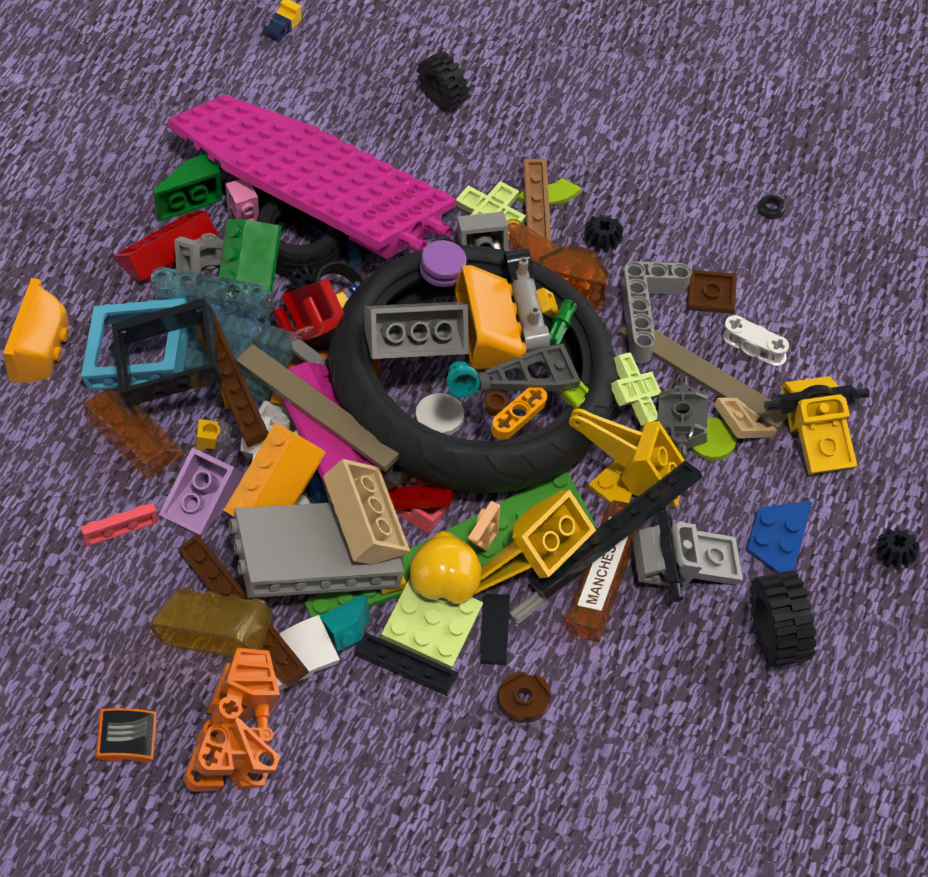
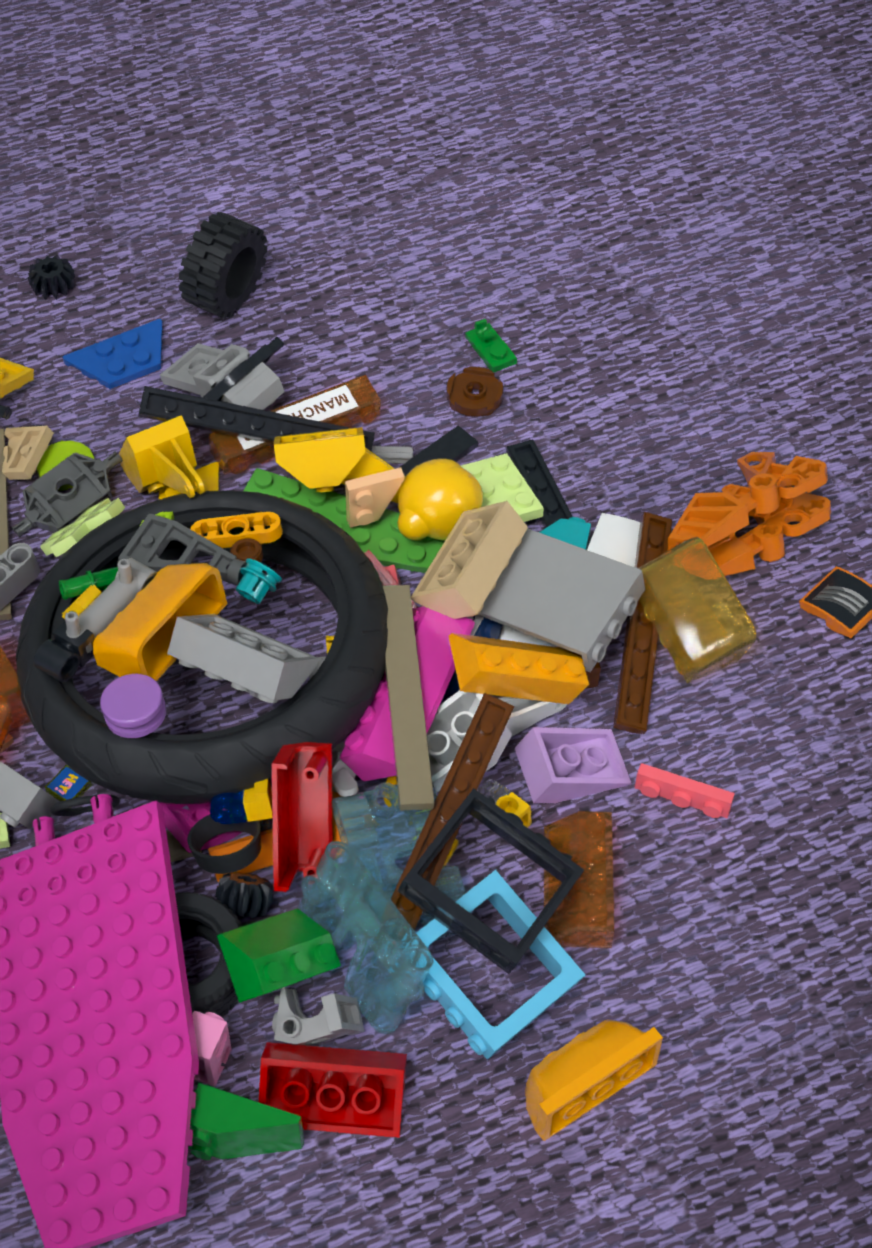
camera: 135 degrees left, 0 degrees up
none -> green plate [465,319,517,373]

